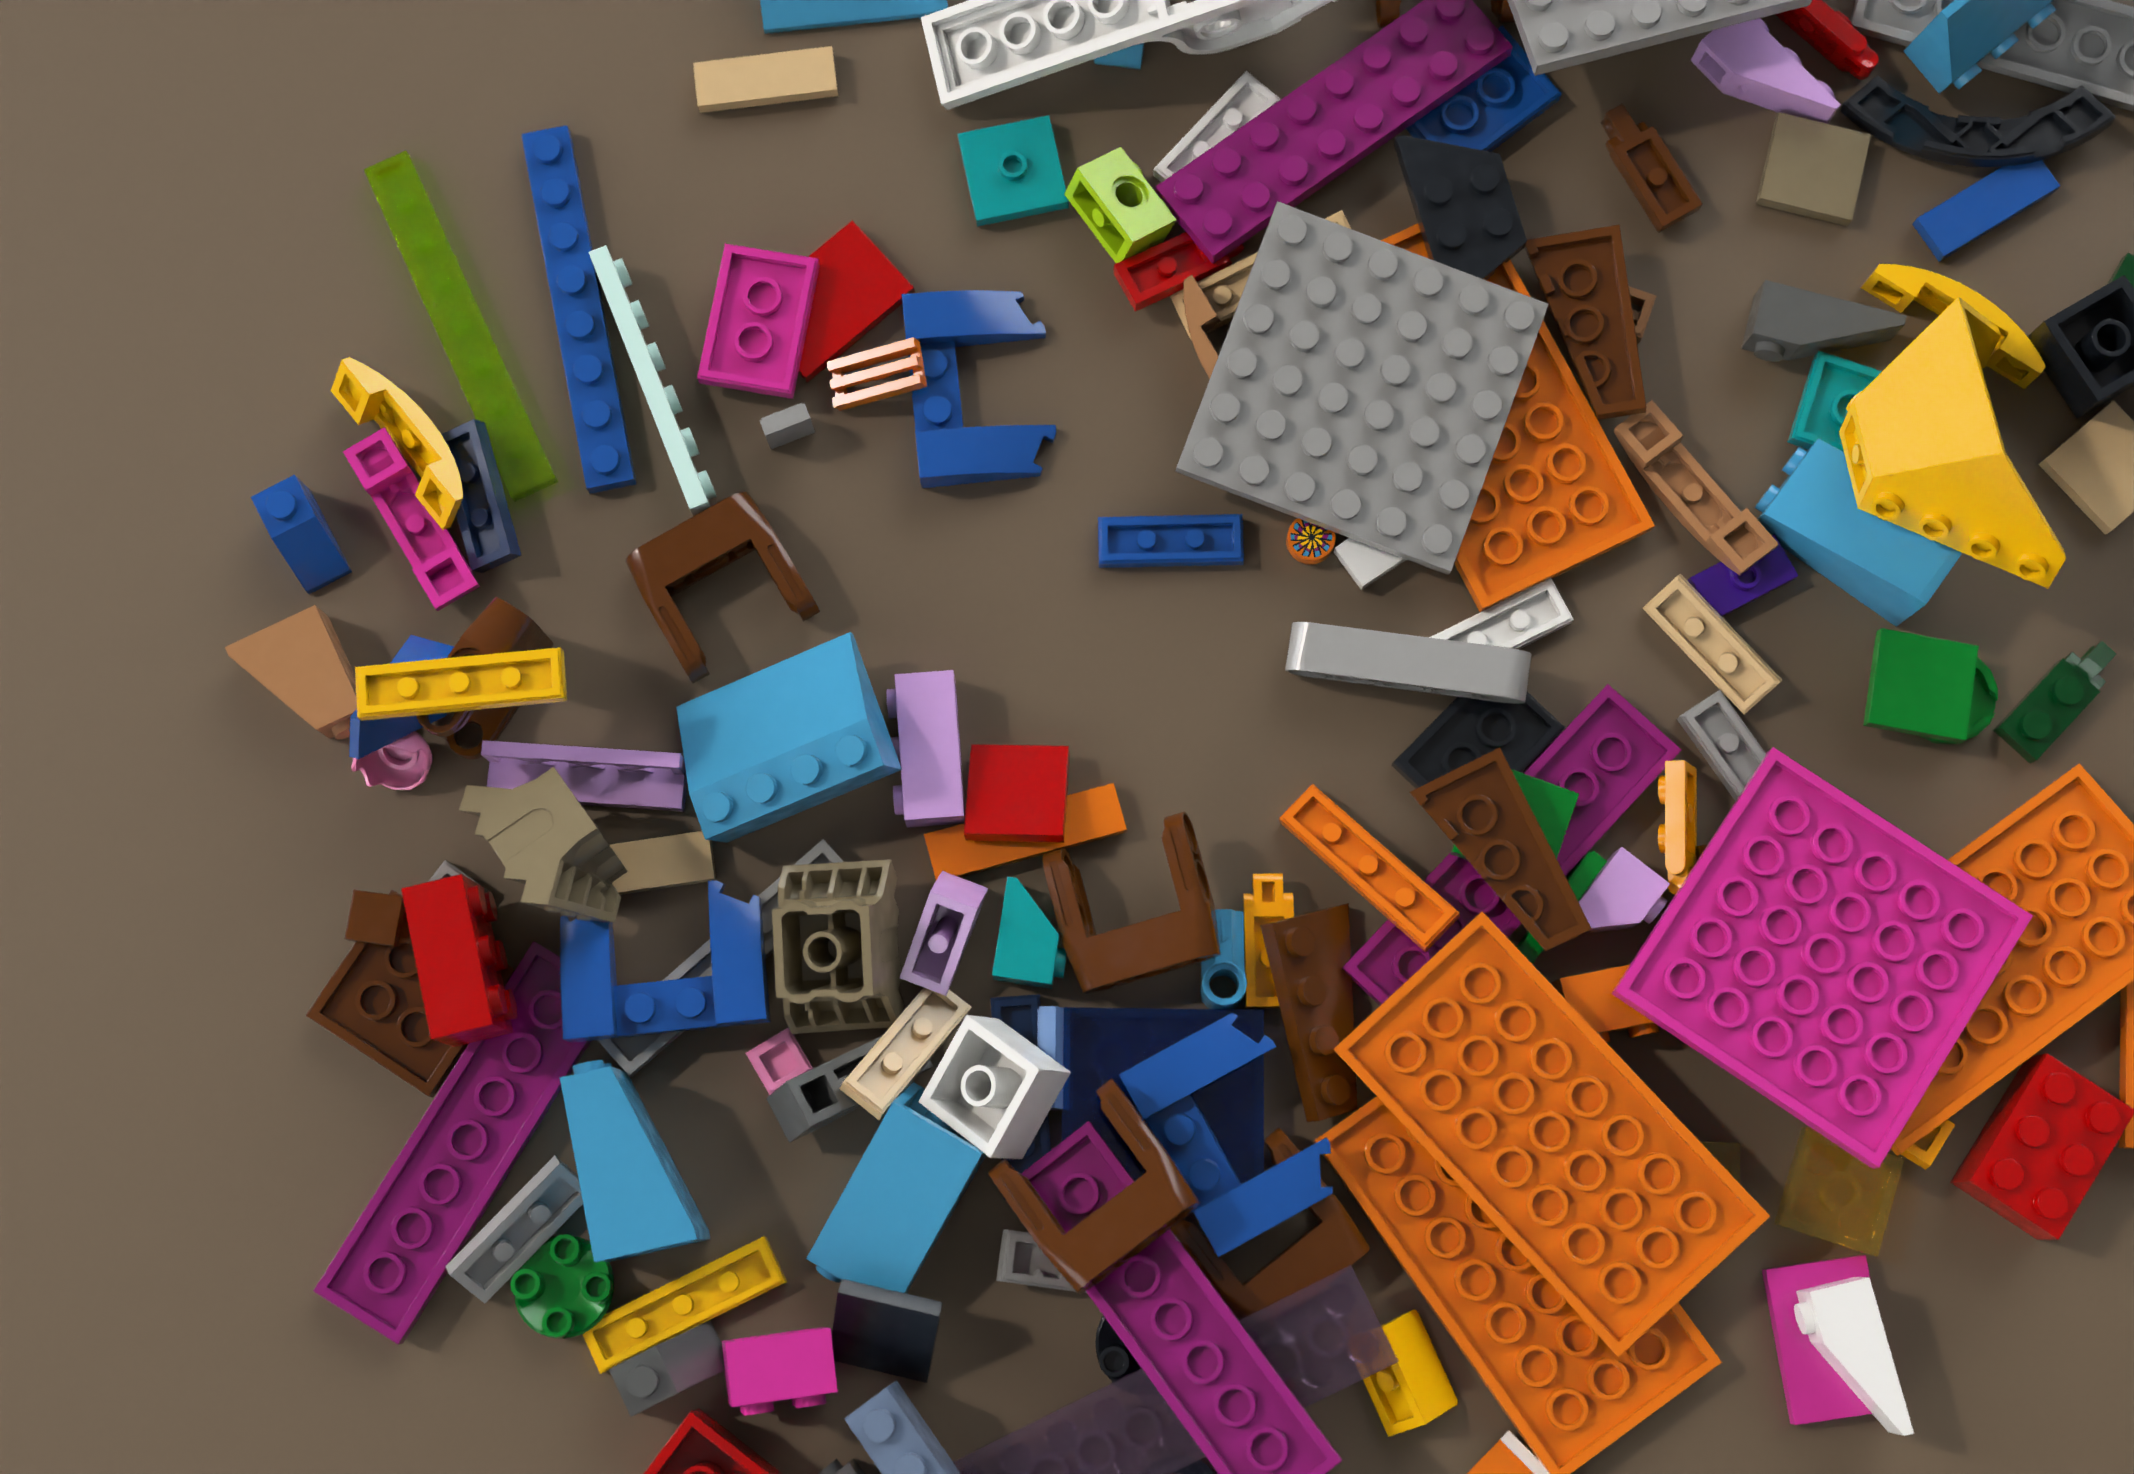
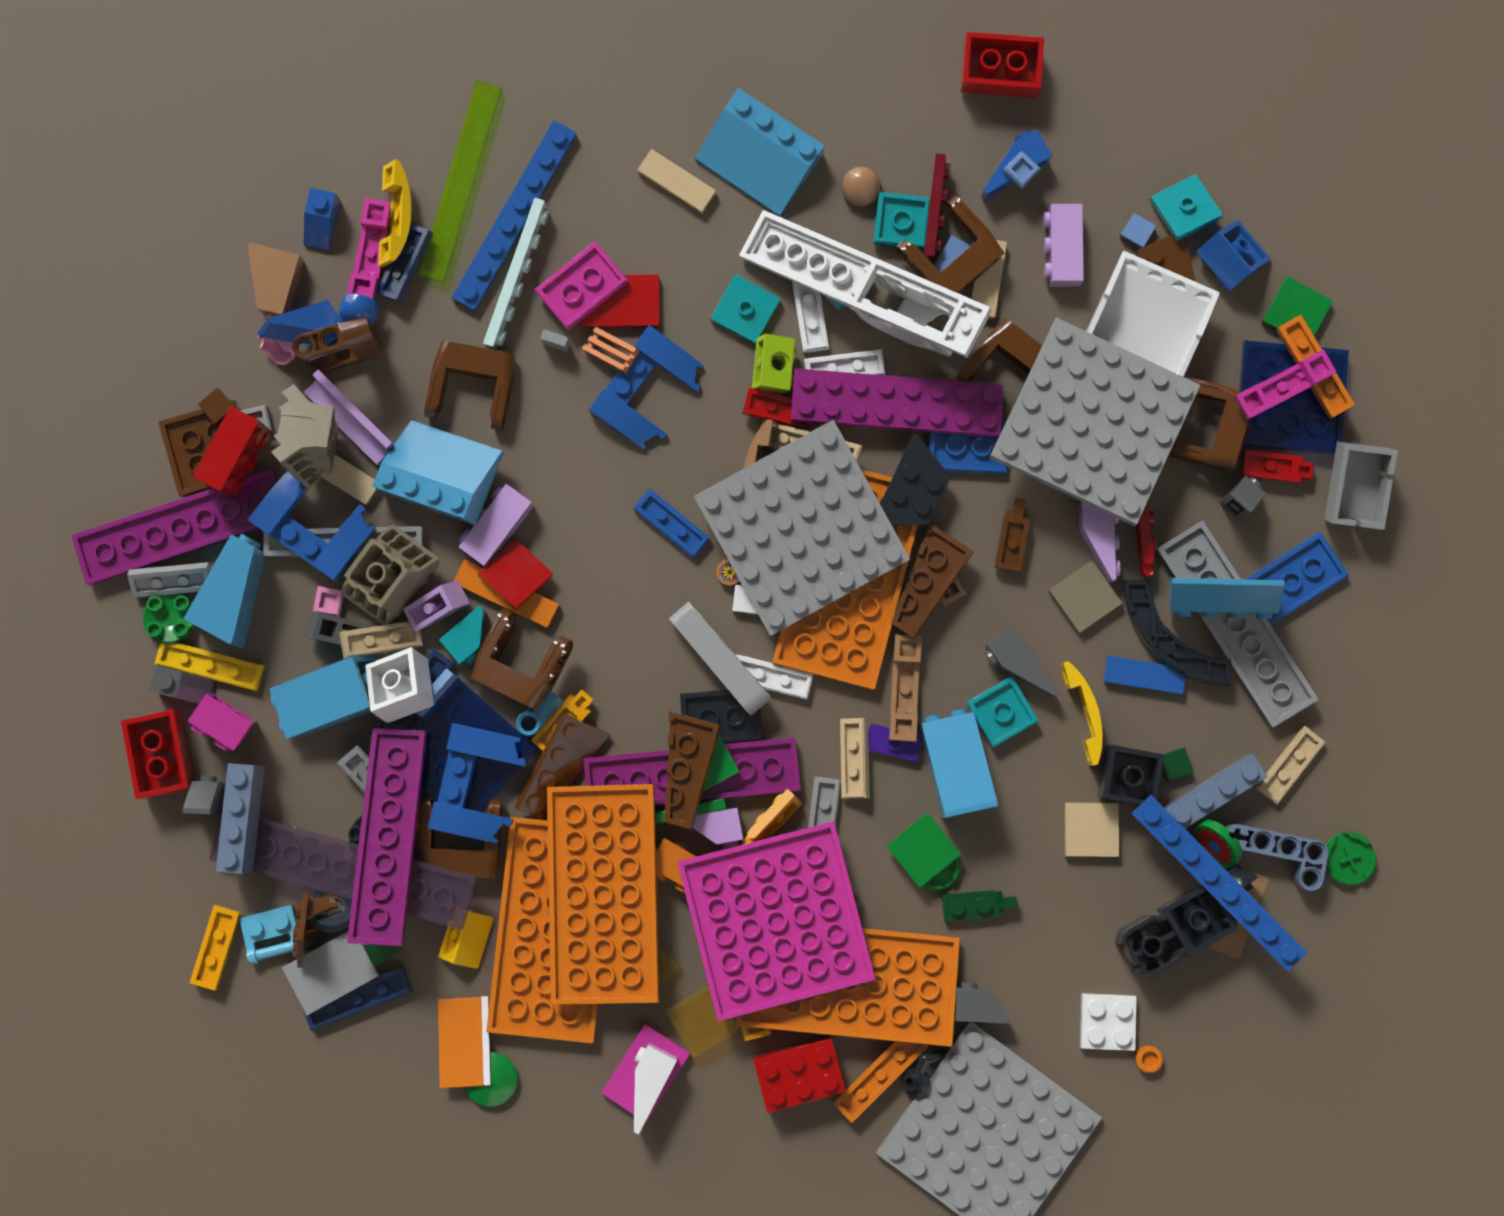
camera: 40 degrees right, 5 degrees up
yellow tile [355,647,567,721] -> none
black tile [831,1279,943,1383] -> none
reddish brown connector [988,1078,1200,1294] -> none
orange tile [1279,784,1460,953] -> none
yellow piece [1839,297,2066,589] -> none
none -> blue hair [339,294,380,325]
none -> white tile [792,281,829,353]

